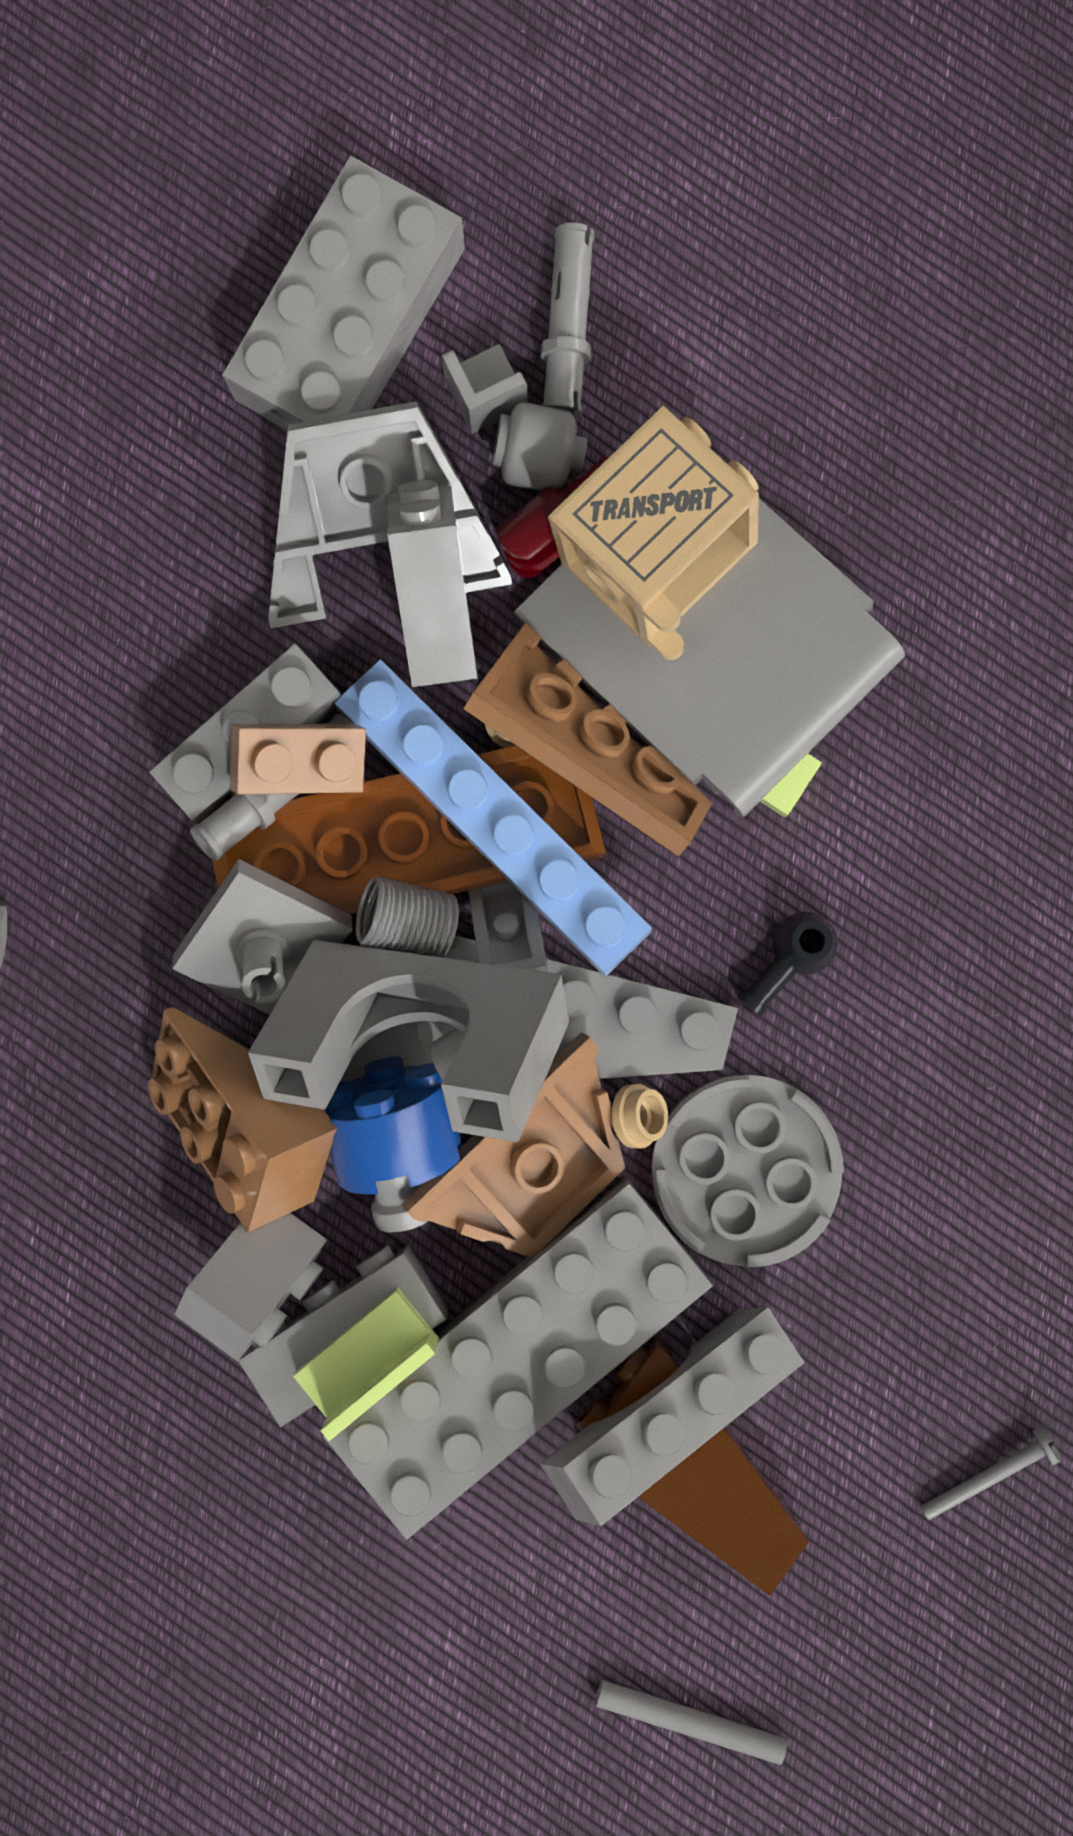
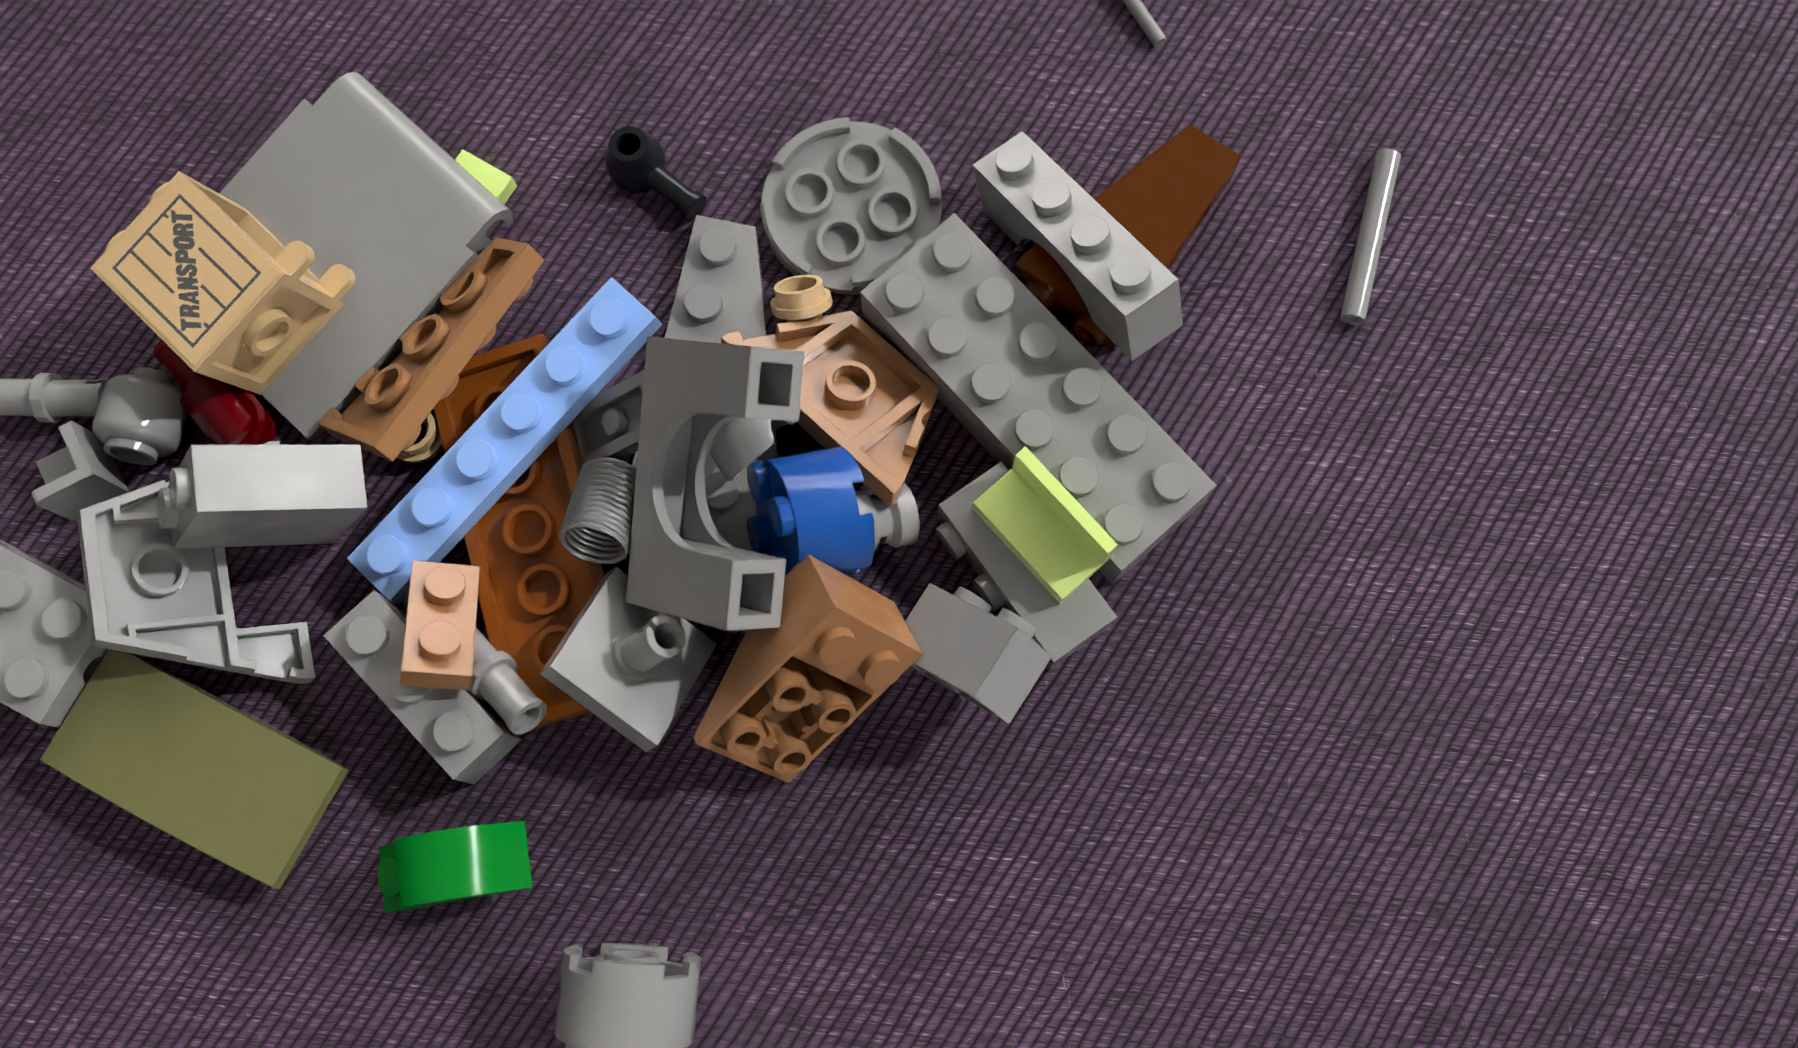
camera: 90 degrees left, 10 degrees down
none -> olive slope [40,649,349,889]
none -> green brick [378,821,532,913]

